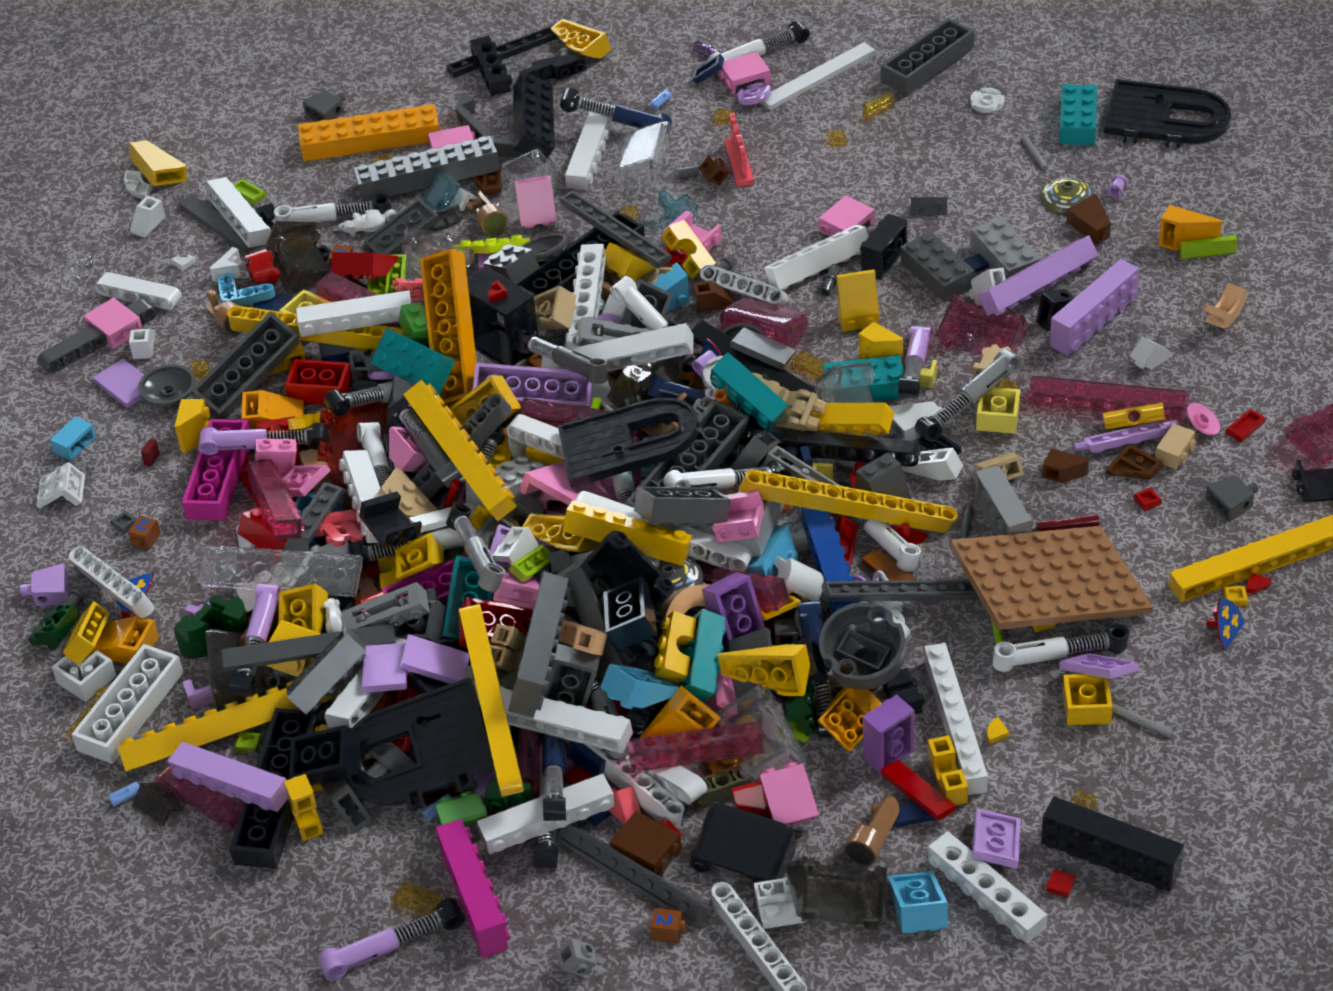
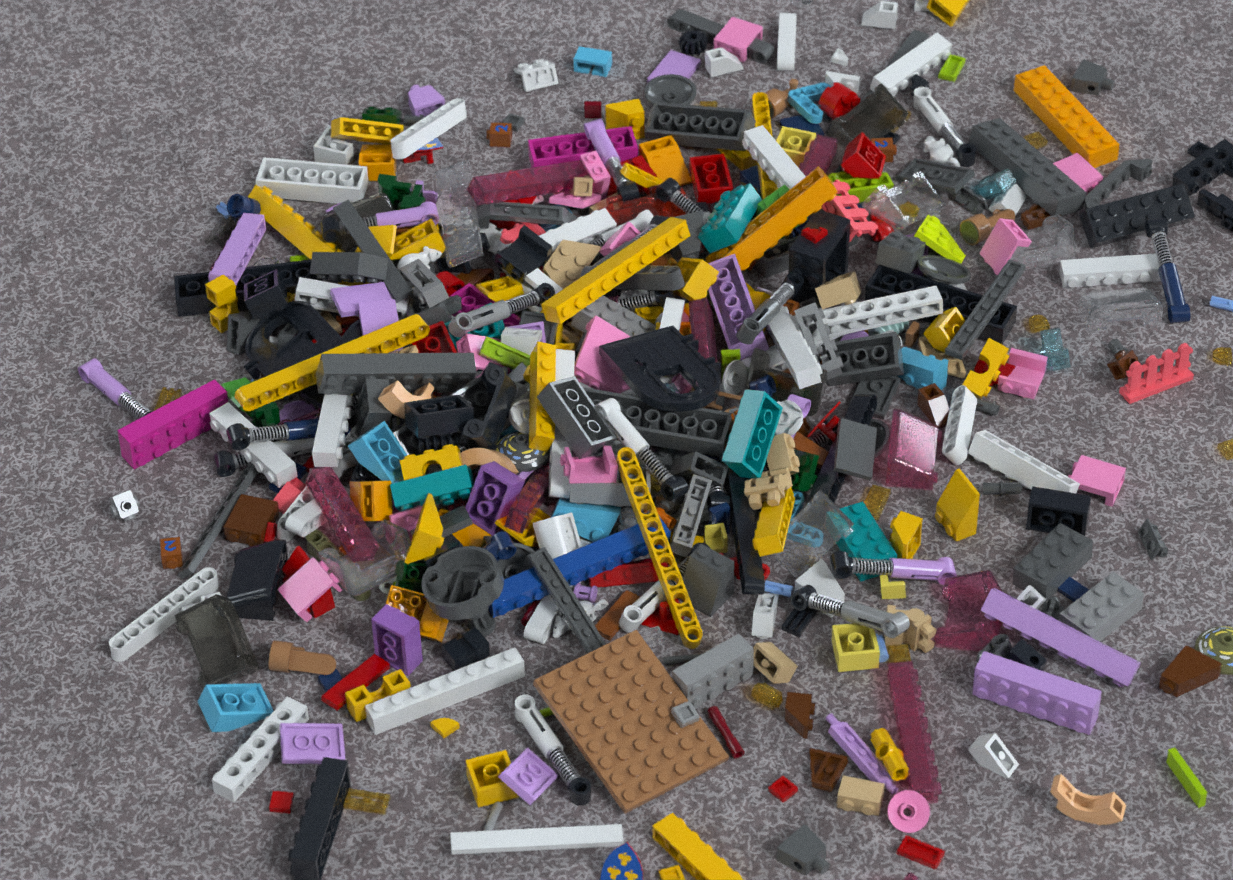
camera: 70 degrees right, 0 degrees up
white piece [610,276,701,372] -> none
light orange slope [1158,205,1222,251] -> none
none -> dark blue wheel [227,194,261,218]
none -> white tile [450,824,623,854]
none -> tan panel [570,175,593,197]
none -> light grey tile [671,701,700,728]
none -> black gear [679,30,708,56]
none -> clear yellow brick [751,683,783,710]
none -> dark grey piece [977,634,1013,663]

